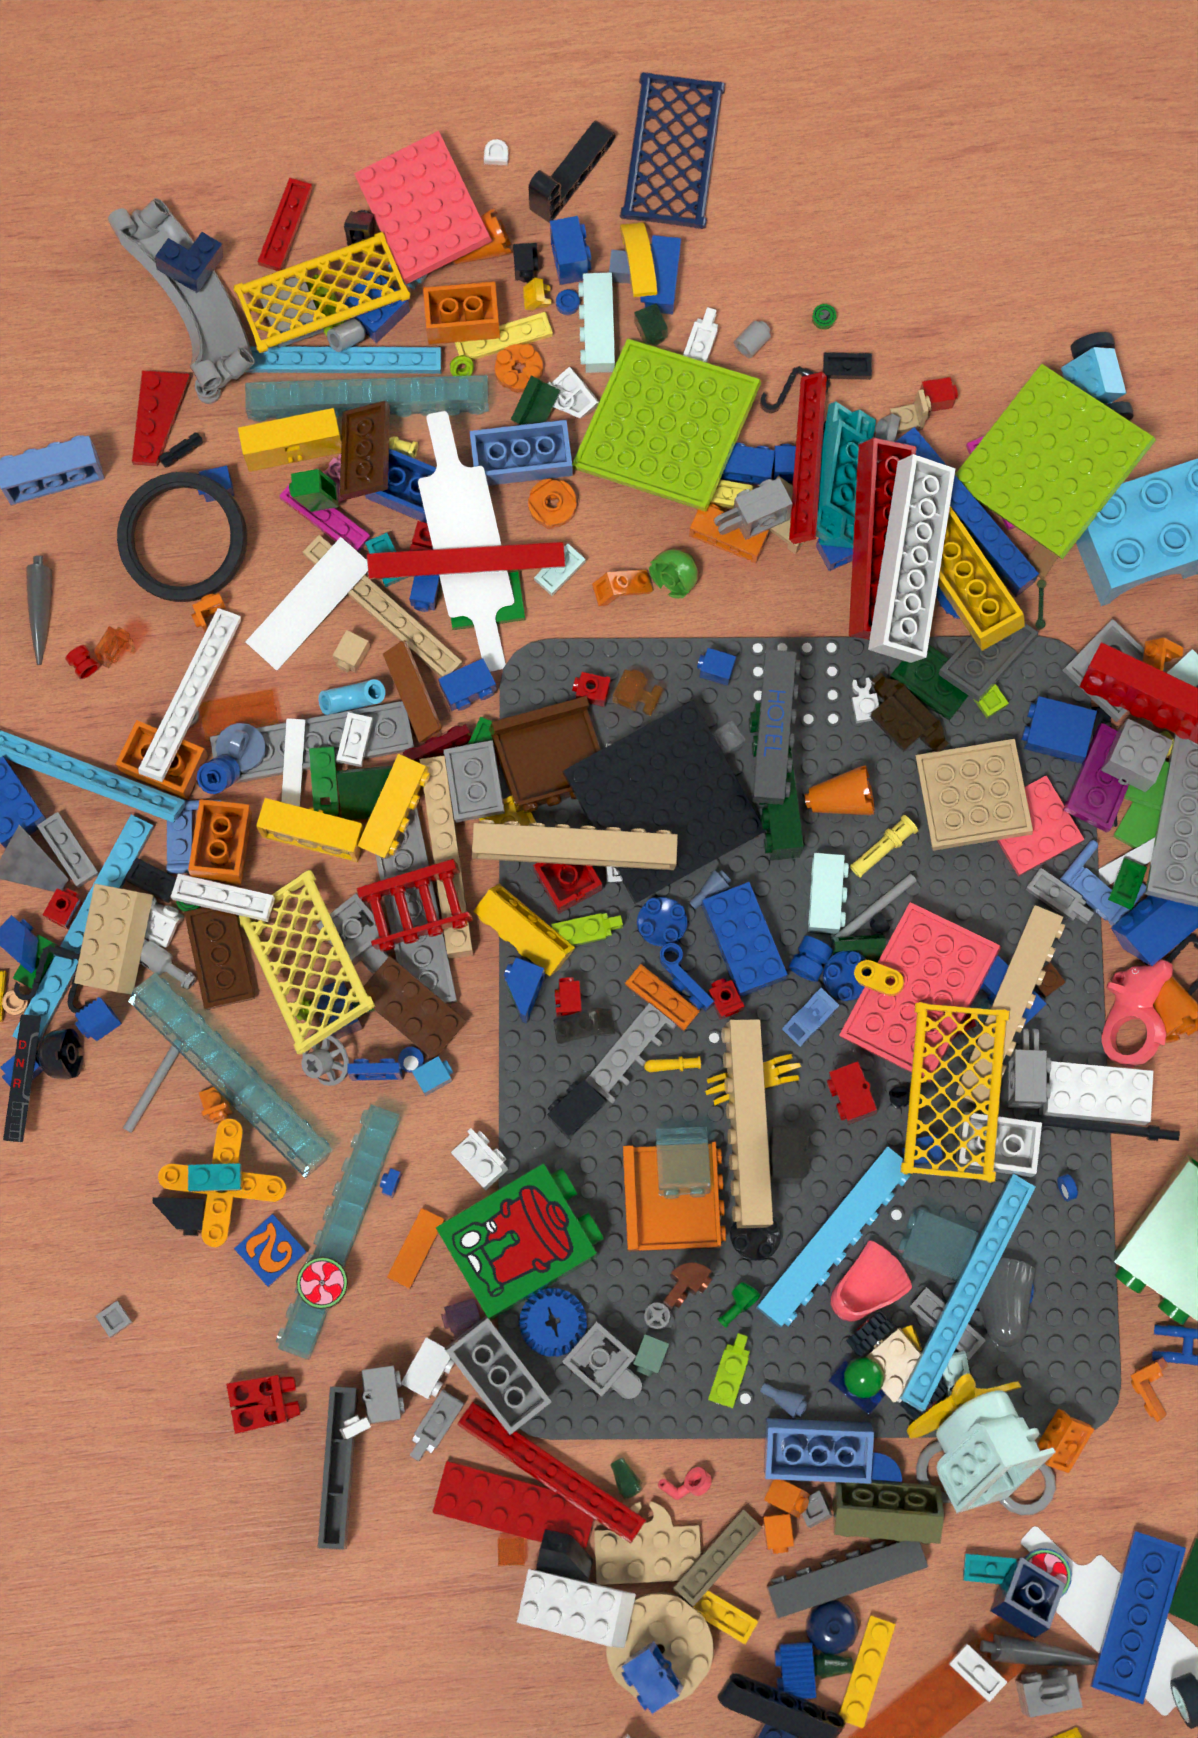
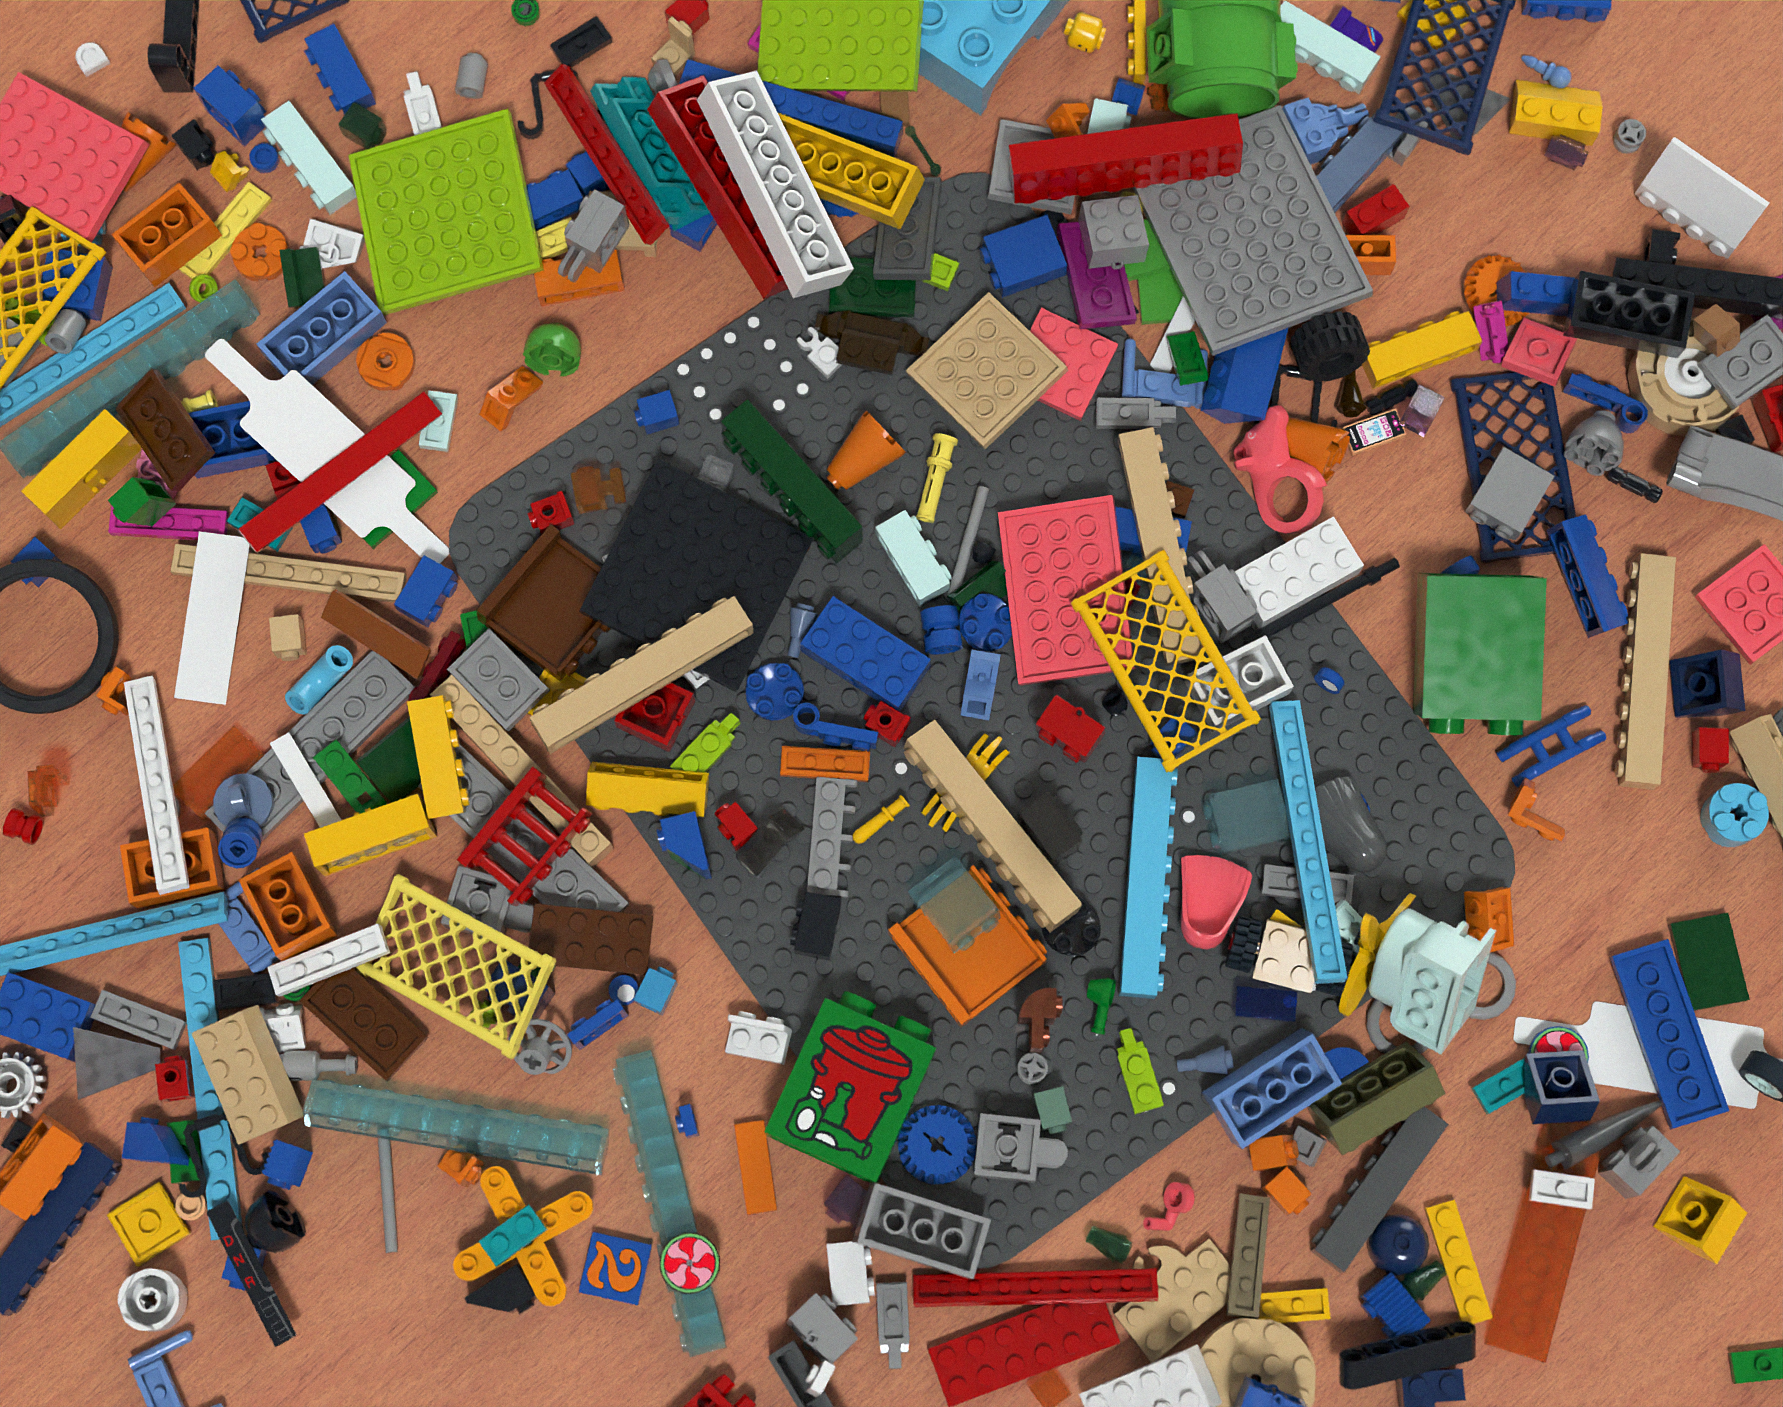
camera: 35 degrees left, 0 degrees up
white plate [336,712,373,767] -> none
black slope [536,1529,593,1582] -> none
sand blue brick [609,250,631,284] -> none
yellow slope [619,222,657,297] -> none
dark grey brick [752,649,800,805] -> none
green hair [844,1357,884,1398] -> none
yellow plate [854,960,904,996] -> none

